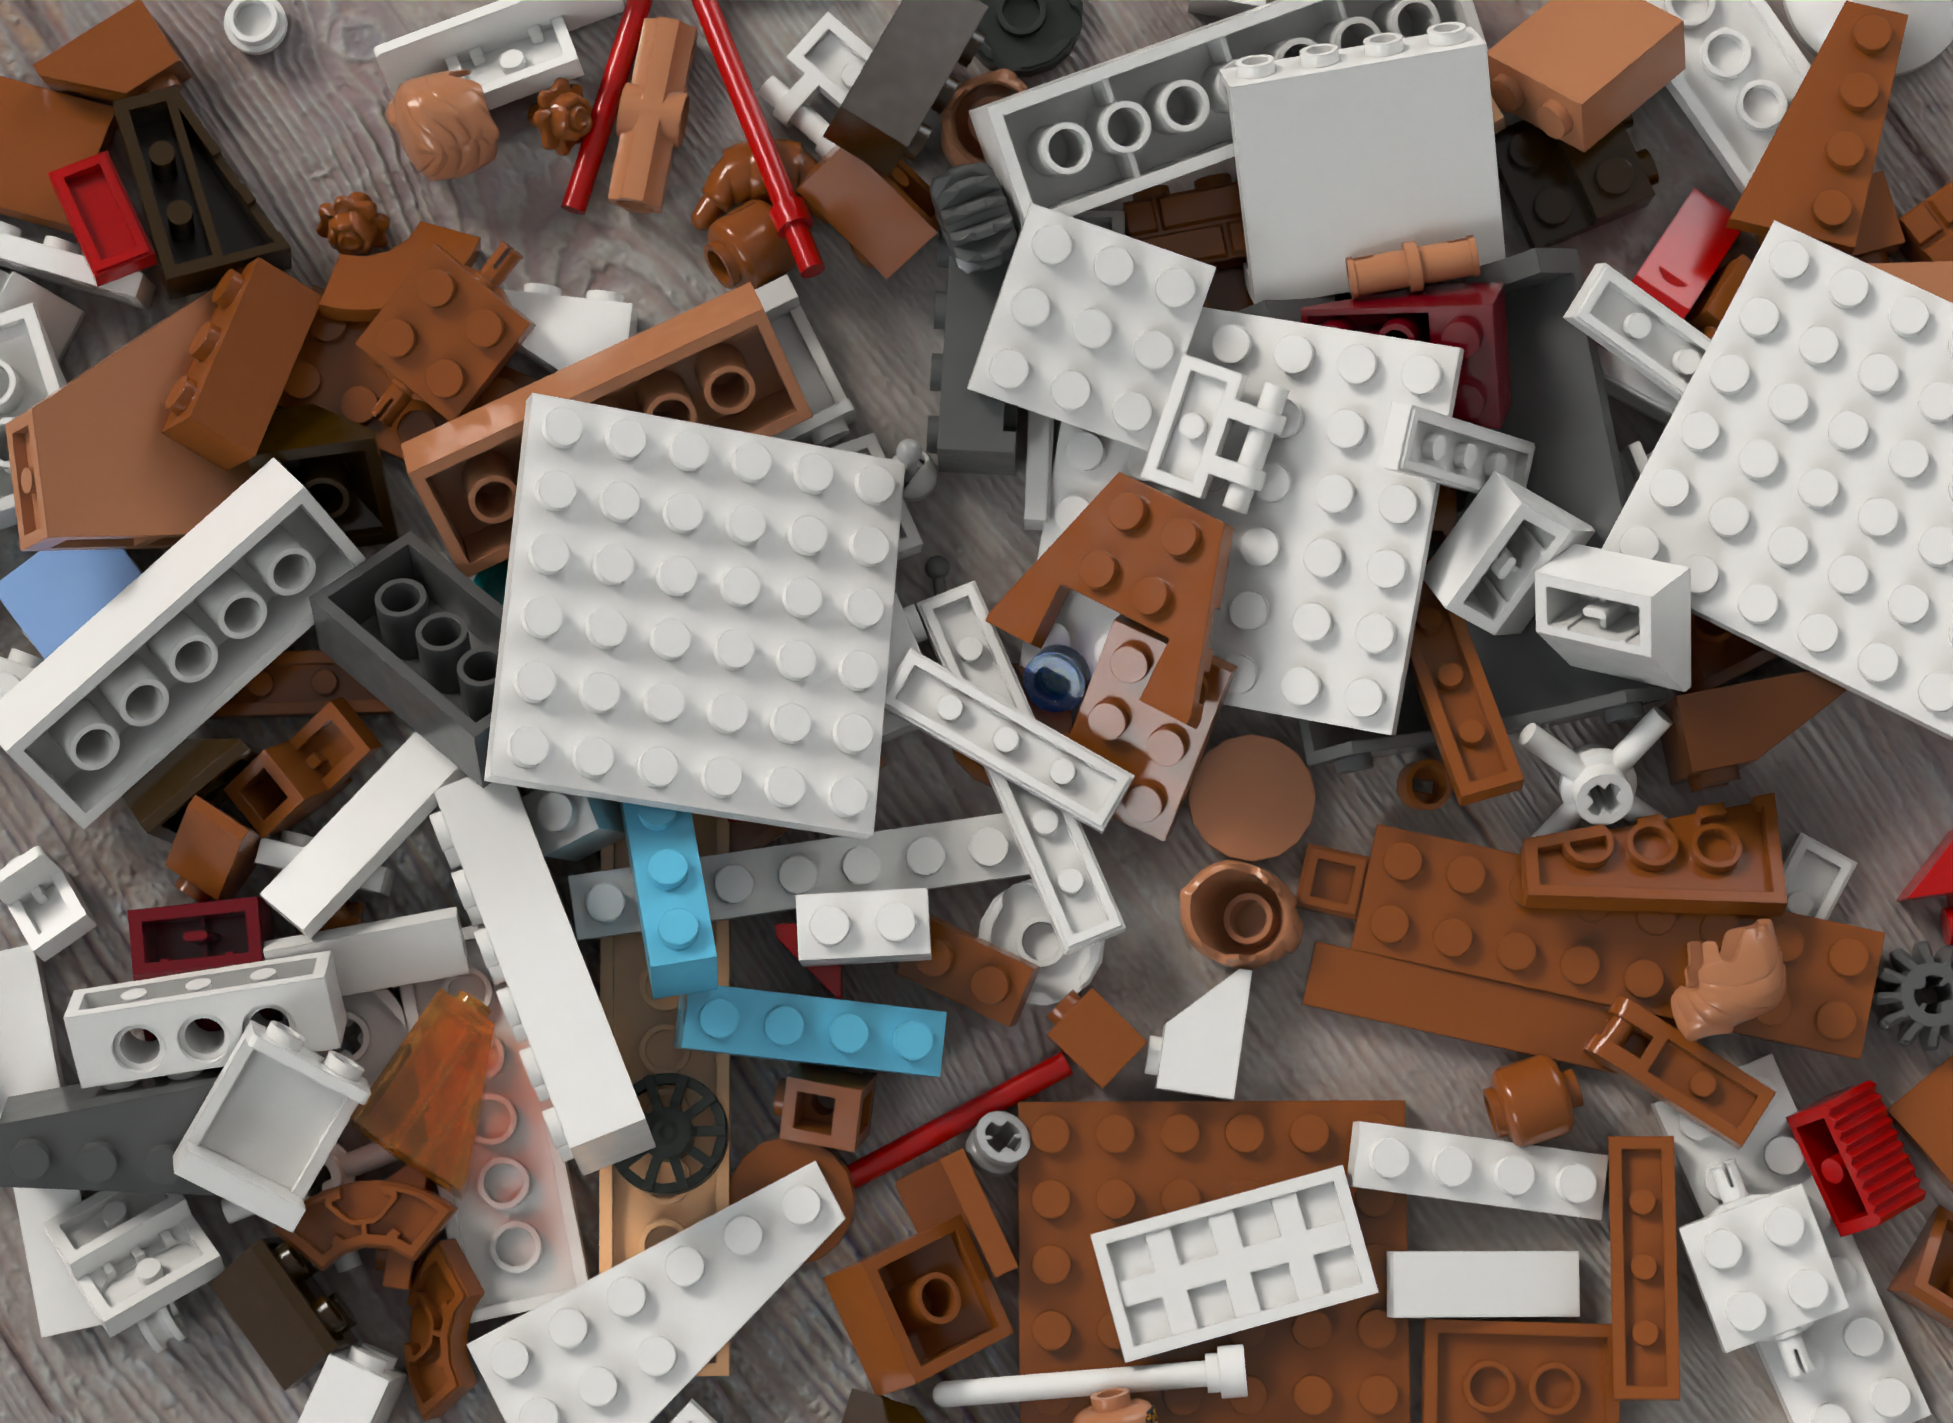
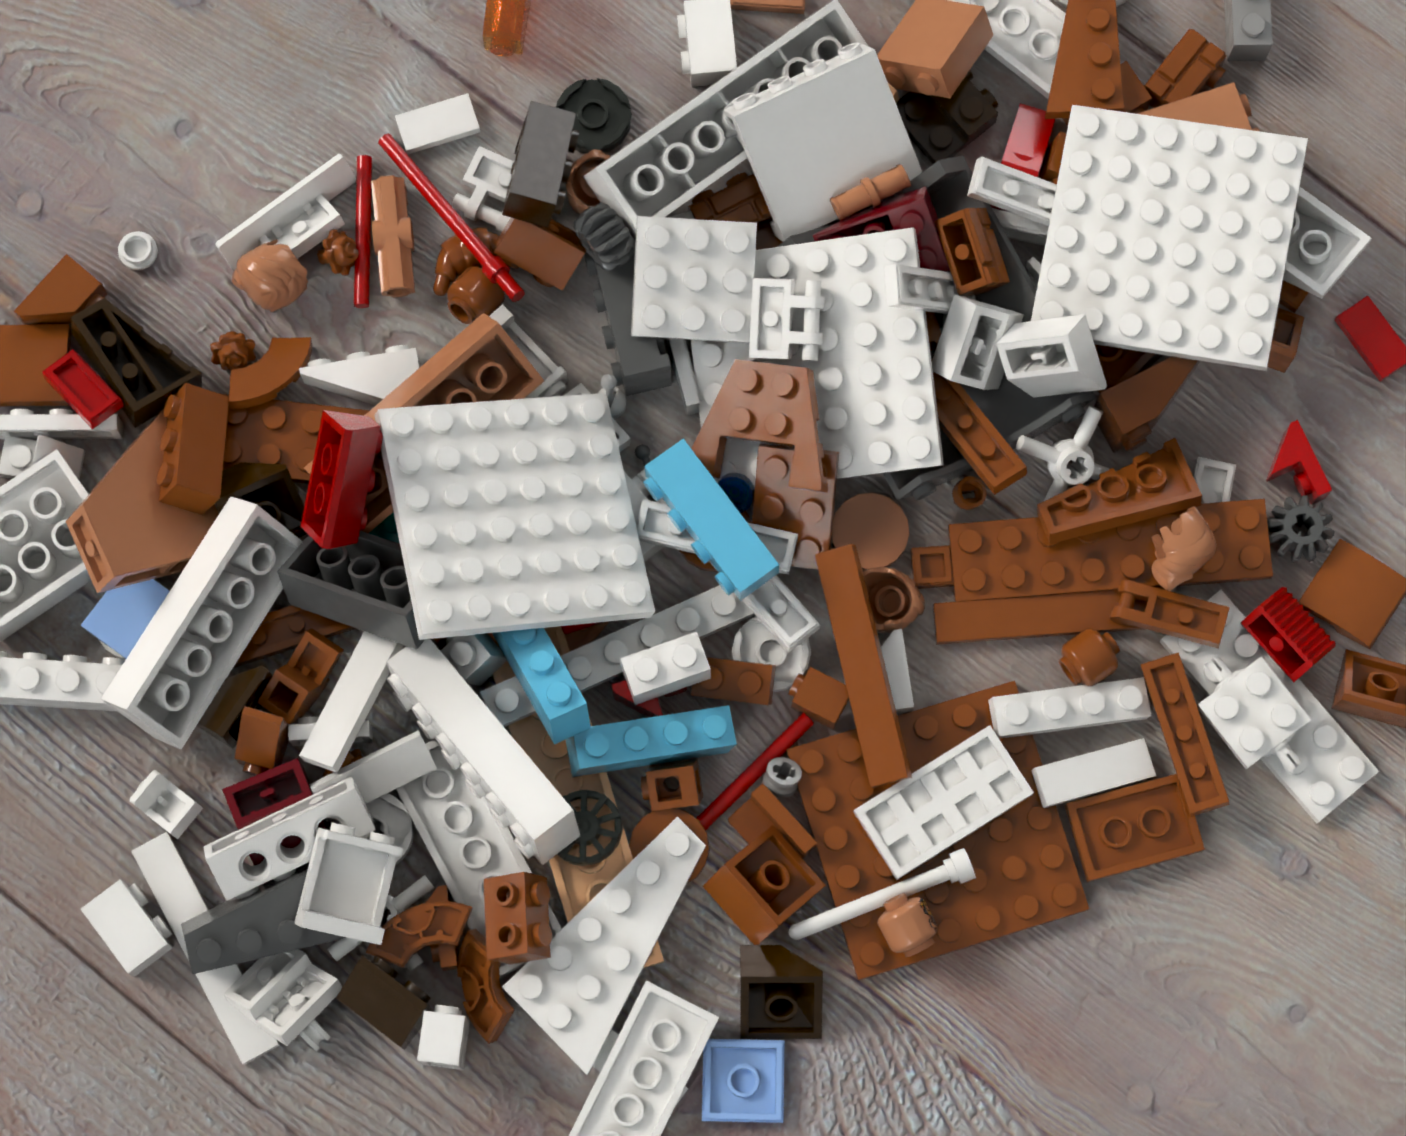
camera: 20 degrees left, 5 degrees down
clear orange slope [350,988,496,1200] -> none
dark orange plate [355,241,536,428] -> none
none -> red slope [300,410,383,549]
none -> dark orange brick [484,872,552,964]
none -> medium azure brick [643,439,779,601]
none -> dark orange tile [815,543,912,788]
none -> dark orange brick [934,208,1010,296]

